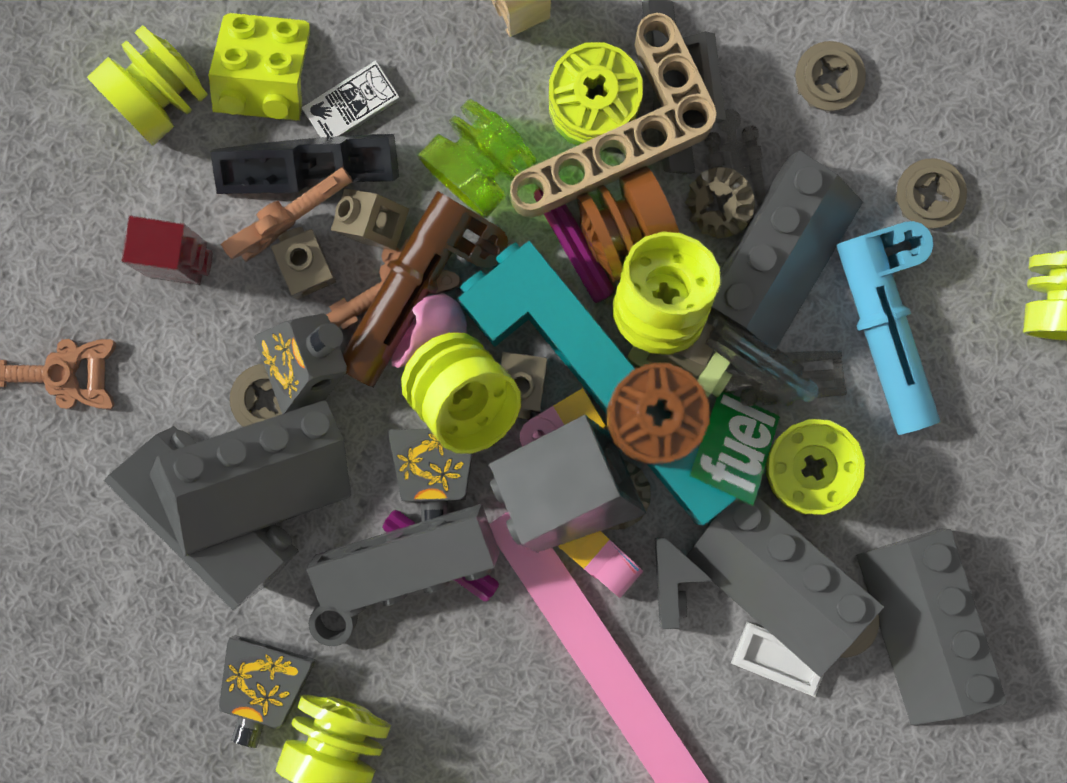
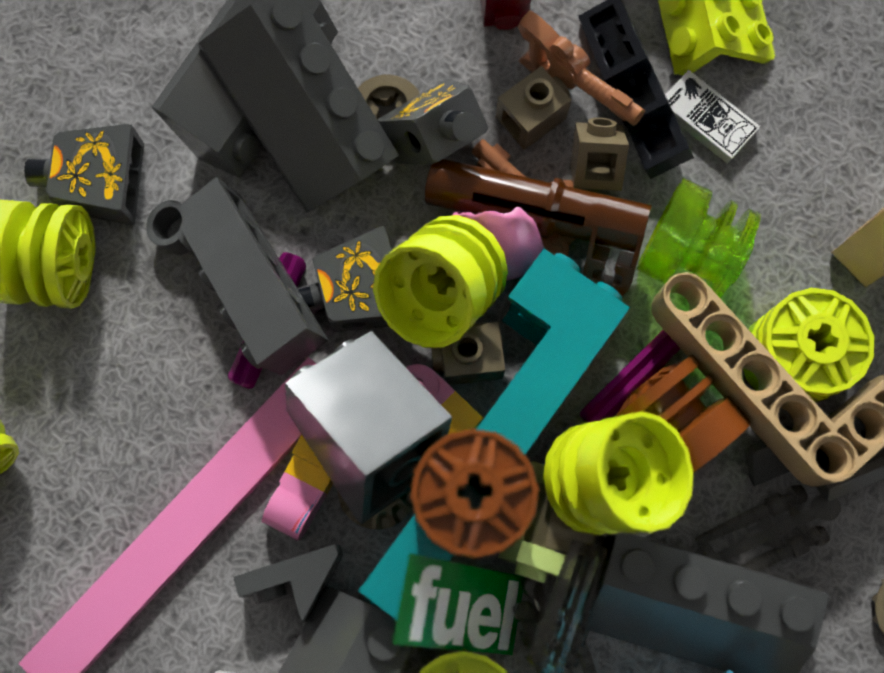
camera: 75 degrees right, 10 degrees down
dark tan gear [684,167,755,239] -> none

